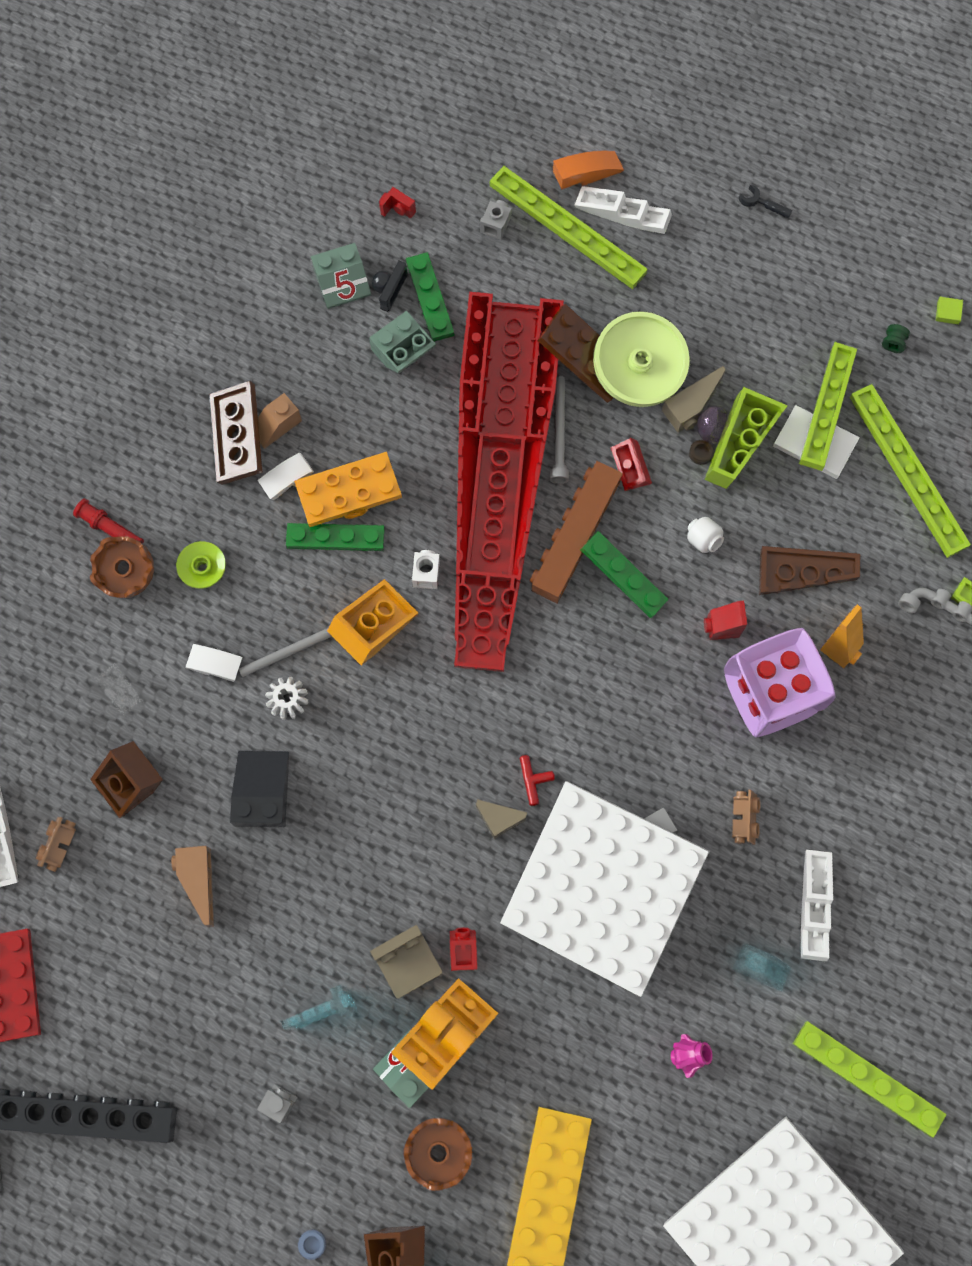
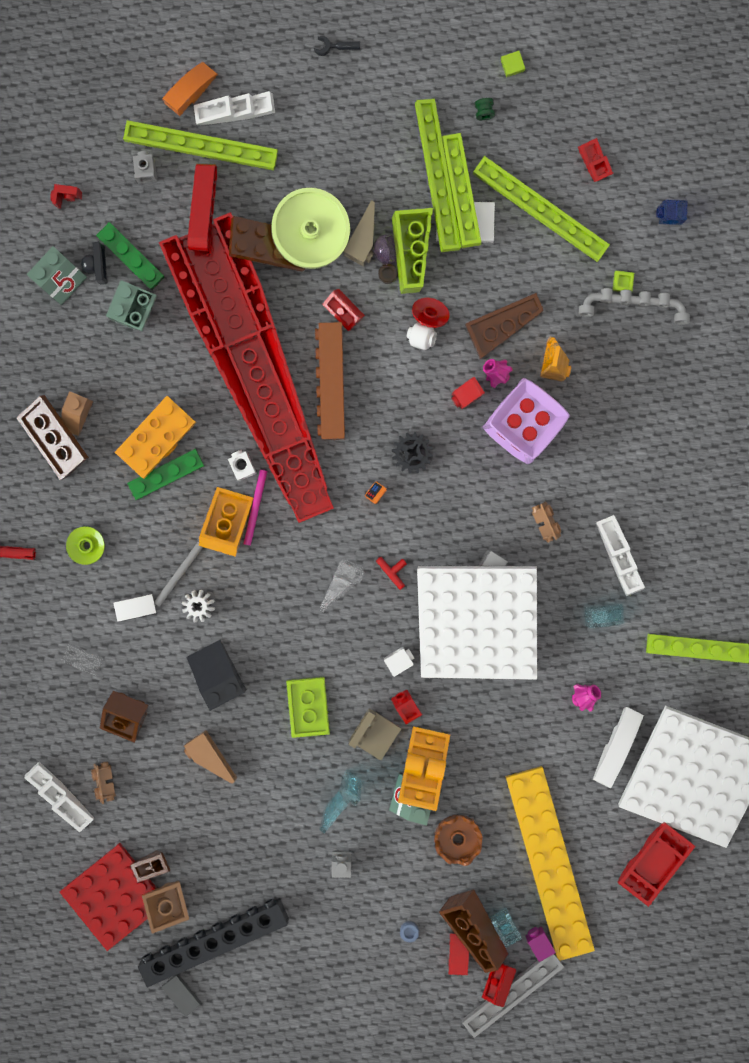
camera: 25 degrees left, 15 degrees up
dark orange plate [90,537,154,598] -> none
white slope [258,453,314,500] -> none
dark tan slope [476,799,527,839] -> none
light grey piece [550,376,569,484] -> none
green plate [580,531,668,618] -> none
none -> reddish brown slope [130,850,170,882]
none -> medium nougat slope [142,881,189,934]
none -> red beam [188,164,217,251]
none -> dark pink bar [243,470,267,546]
none -> lime tile [286,677,330,738]
none -> clear slope [319,558,365,612]
none -> slope [365,482,387,504]
none -> white brick [384,647,415,677]
none -> black gear [392,432,433,474]
none -> red dish [412,298,450,328]
none -> lime plate [415,99,461,252]
none -> dark pink rock [483,359,512,388]
none -> white slope [593,707,644,788]

